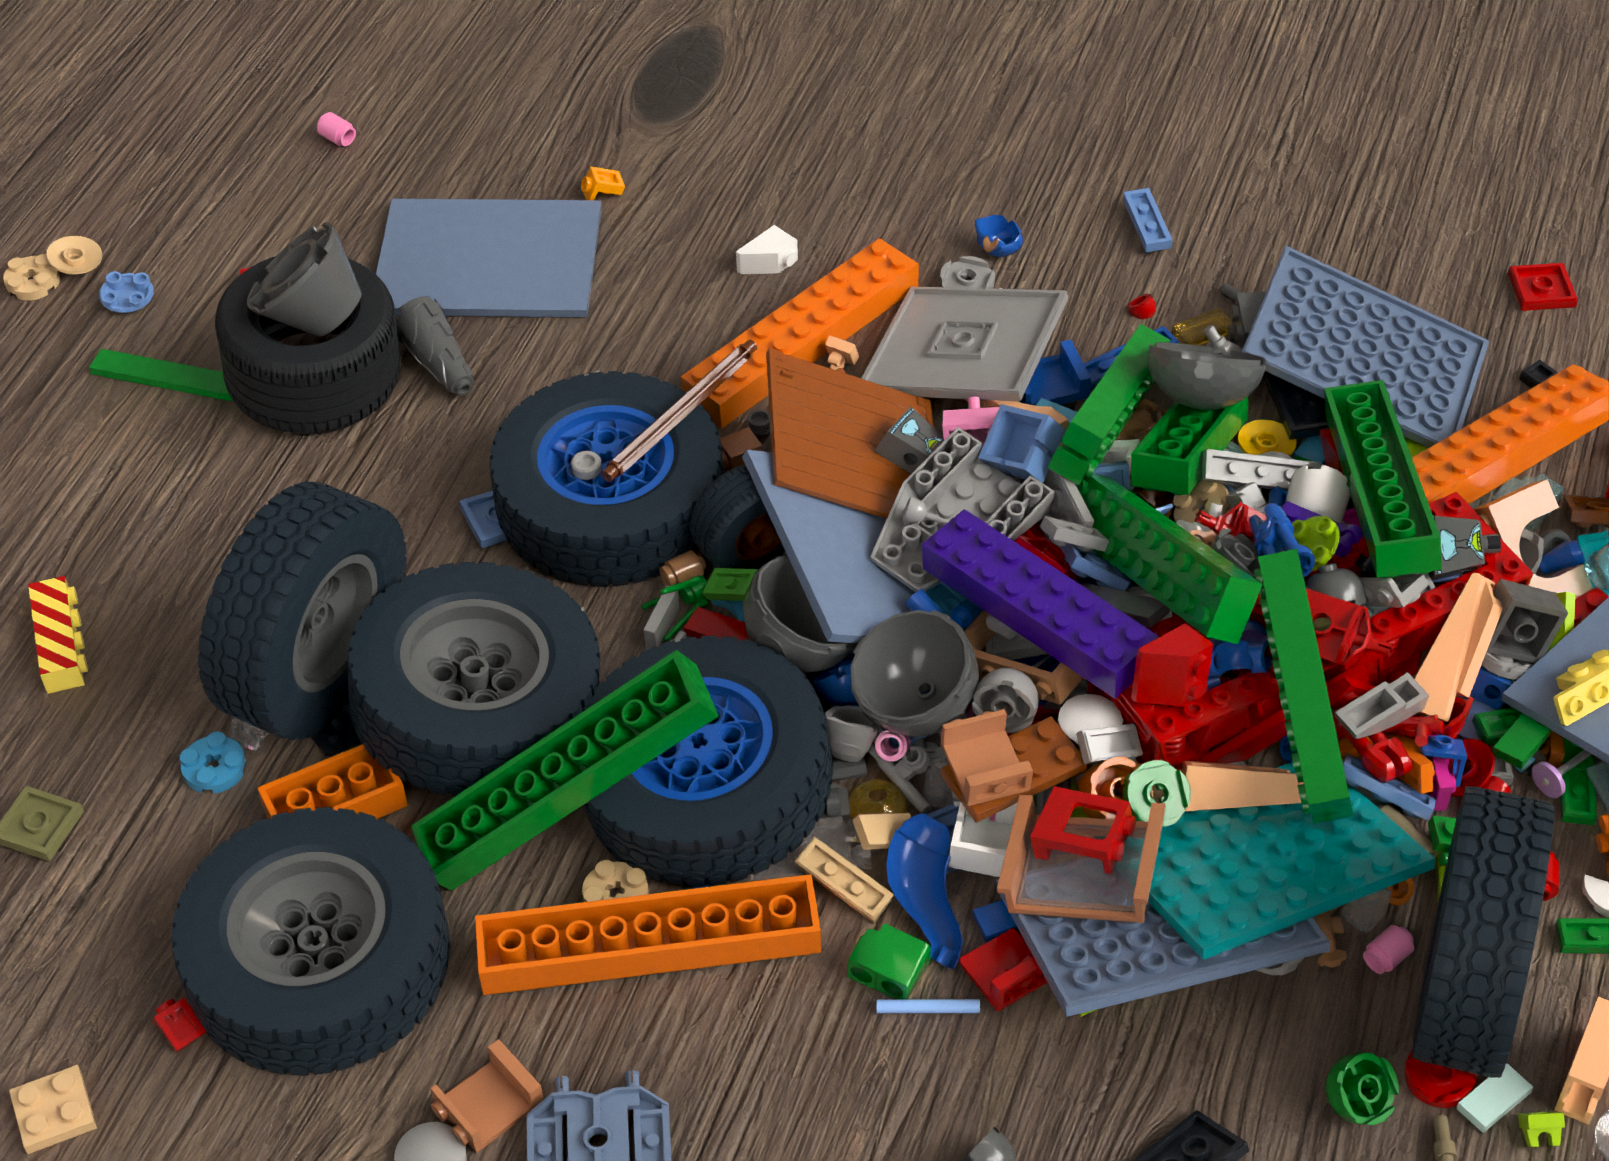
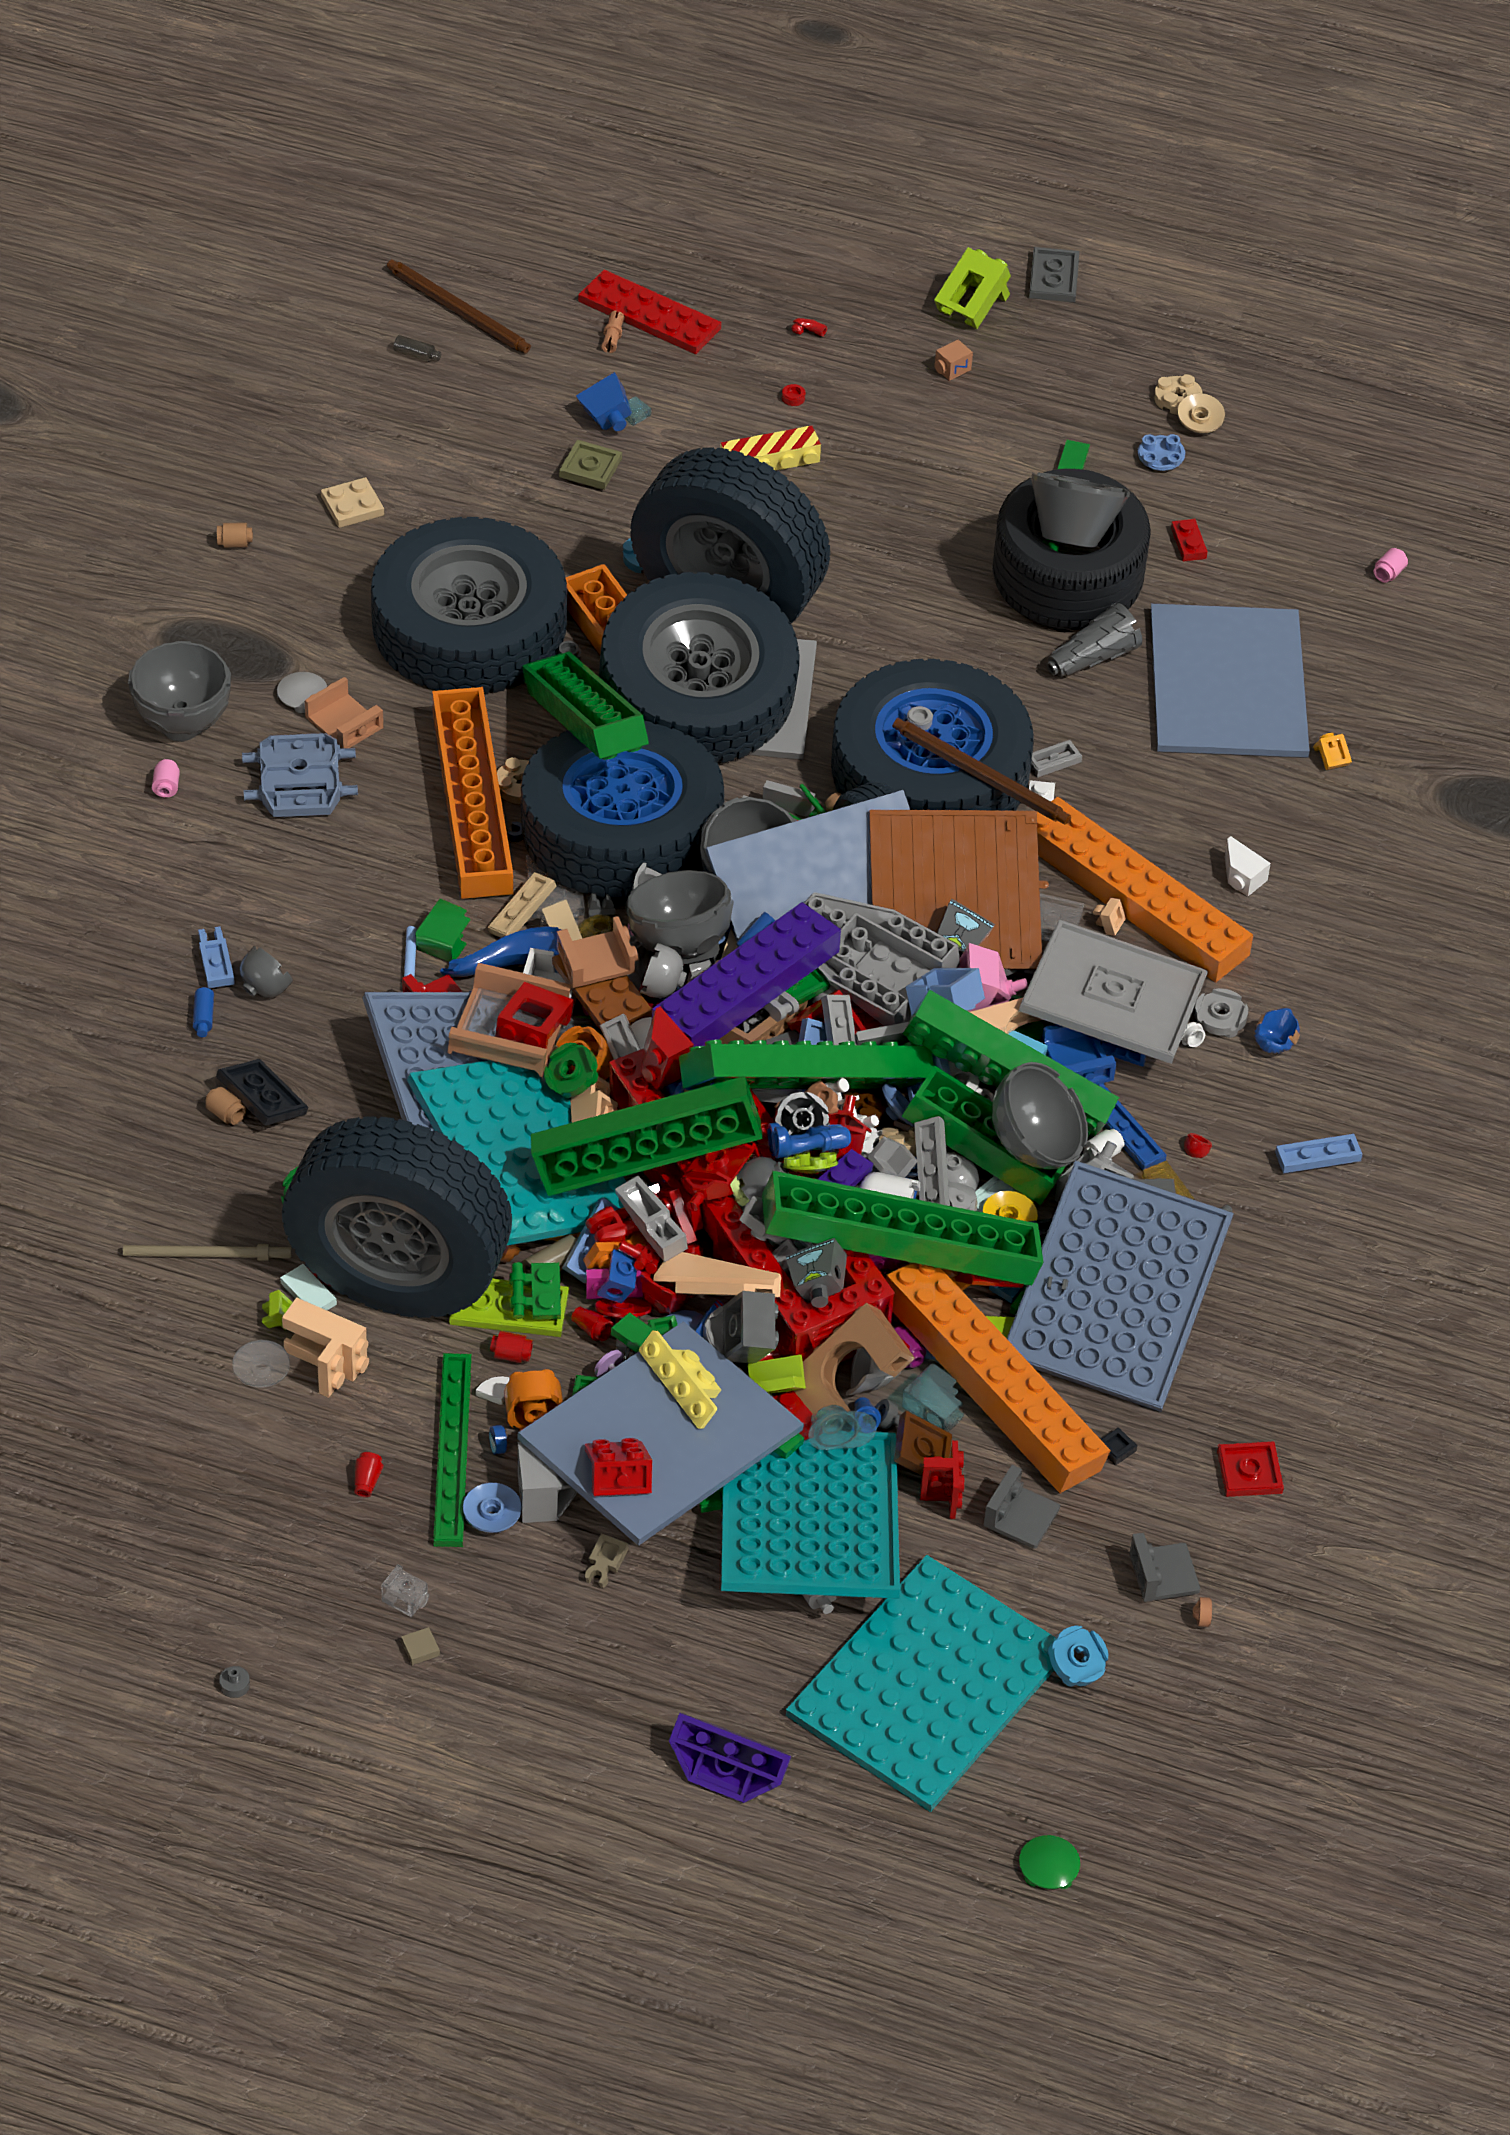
camera: 85 degrees right, 0 degrees up
light grey hinge [902,496,949,525] -> none

